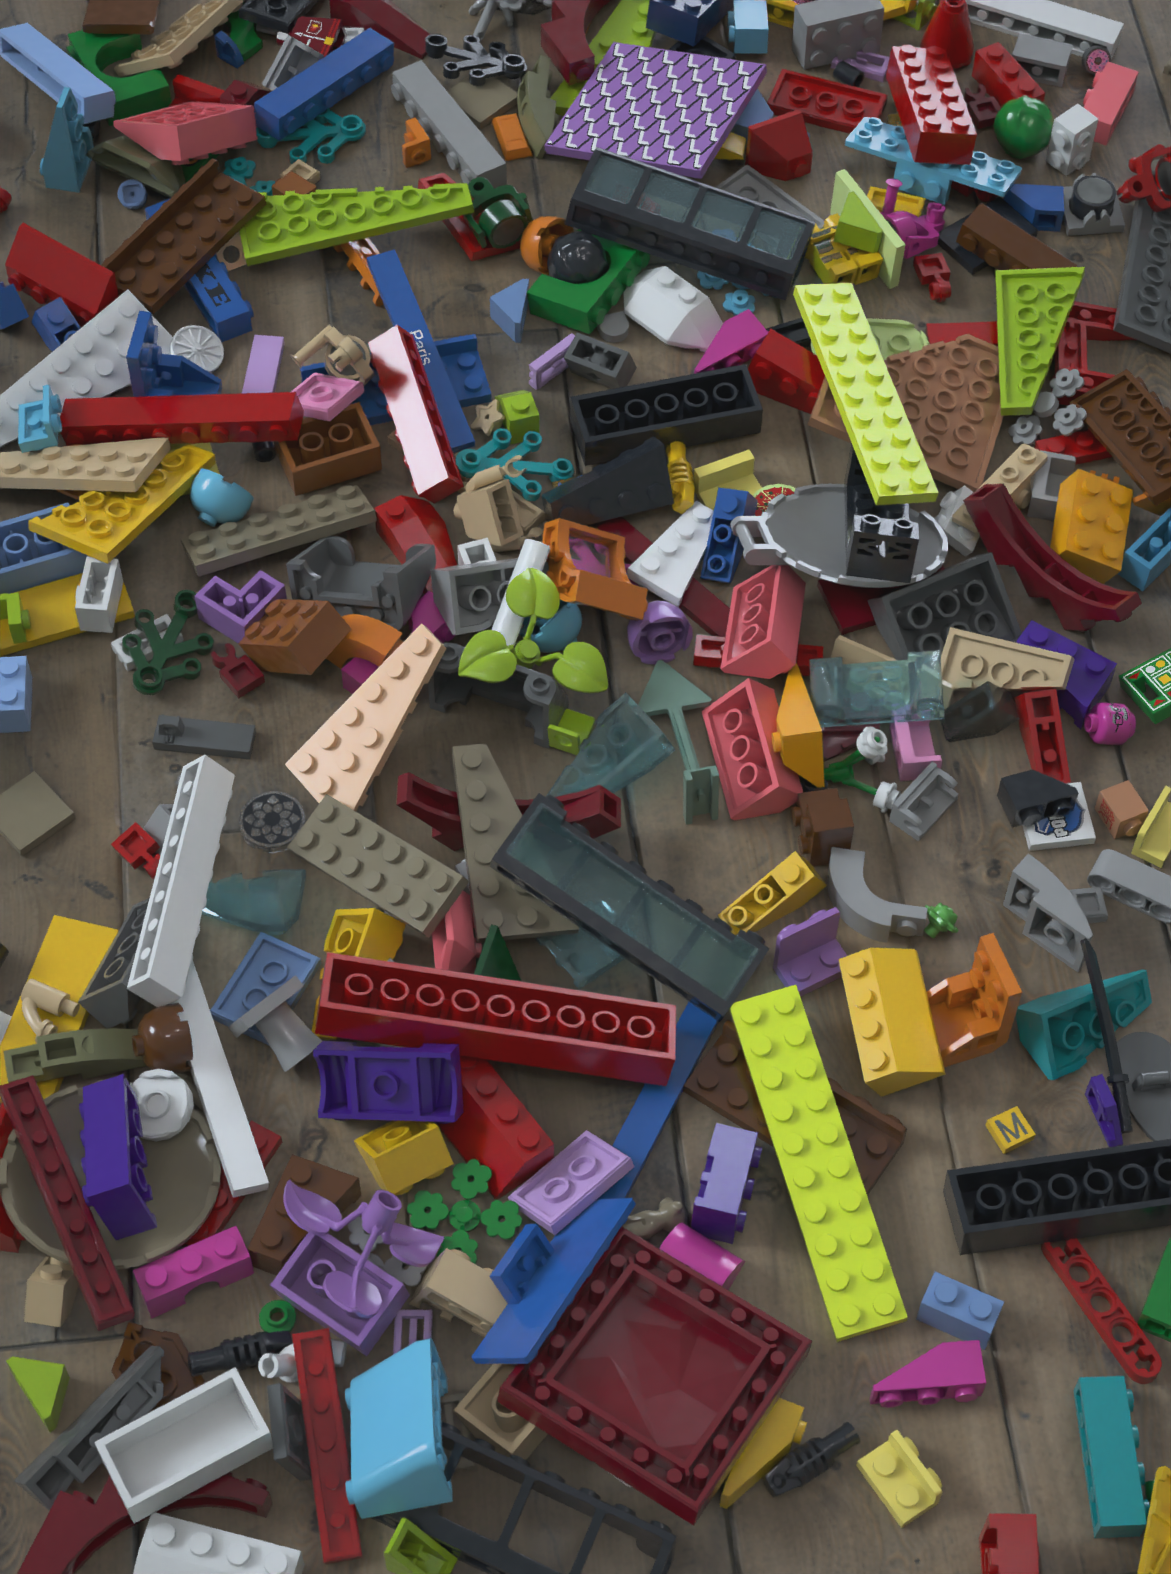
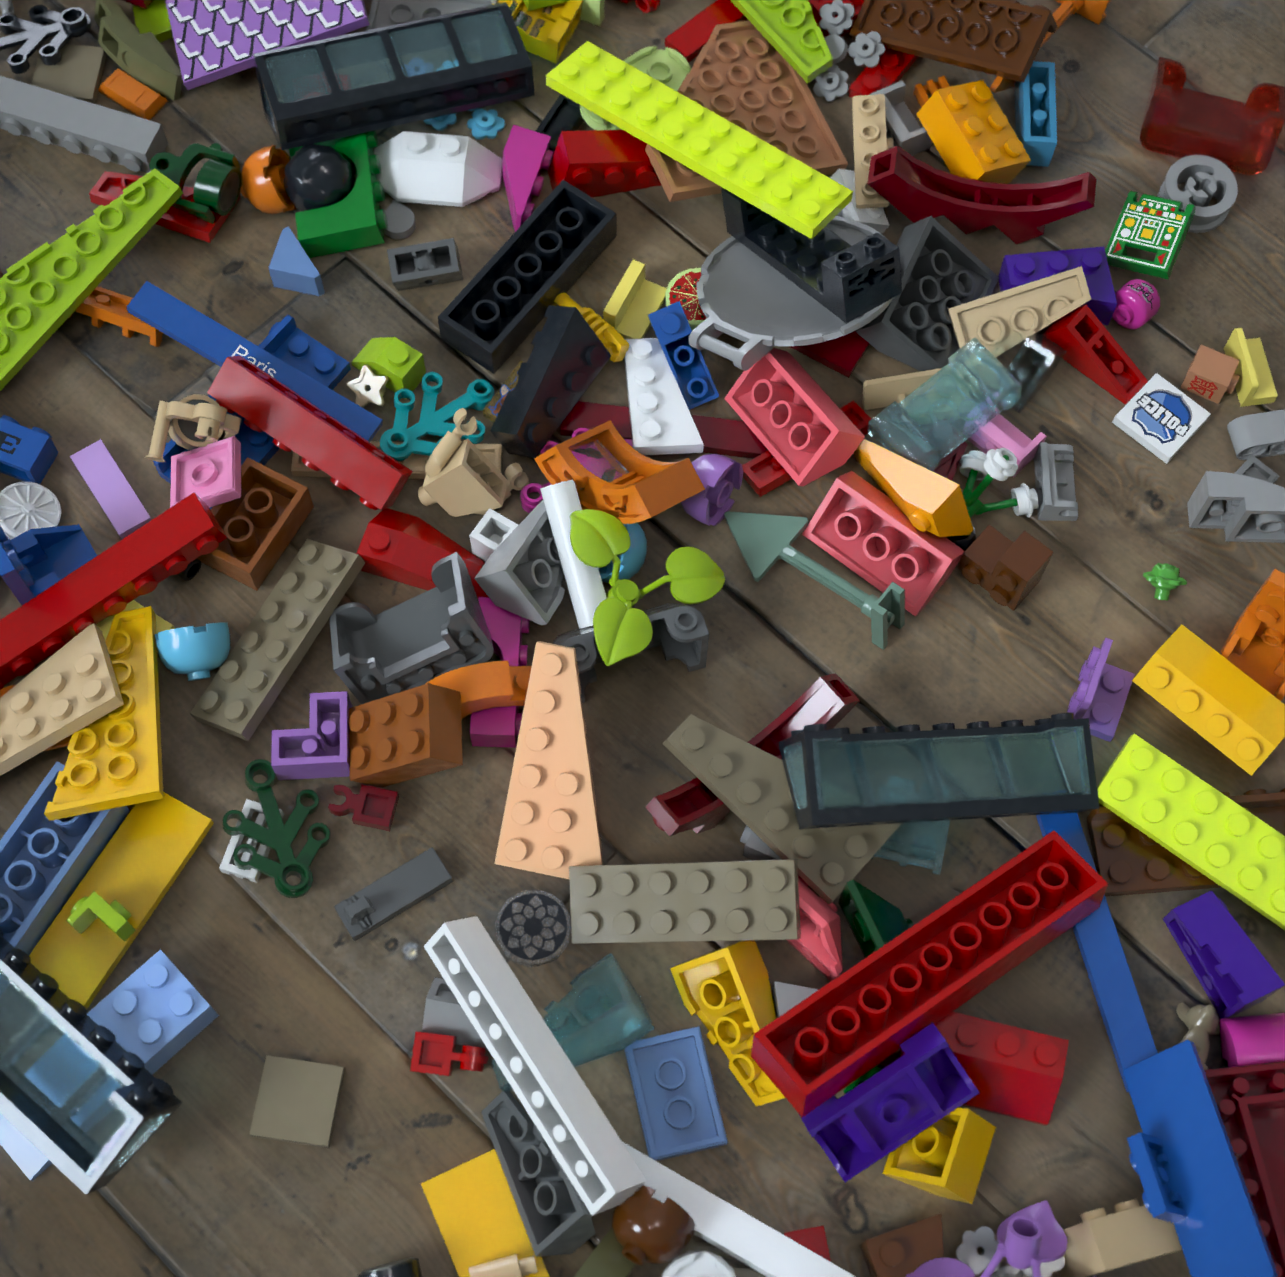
camera: 40 degrees left, 10 degrees up
white brick [75,557,123,633] -> none
light grey plant [228,975,322,1072] -> none
orange bracket [402,117,432,168] -> none
green plant [407,1159,523,1264] -> none
lavender tile [508,1130,634,1235] -> none
lavender tile [529,333,575,390] -> none
clear light blue wedge [546,692,675,797] -> none
lime bracket [547,709,595,756] -> none
yellow slope [718,851,827,935] -> none
light grey arch [827,847,927,943] -> none
black slope [997,770,1079,828] -> none

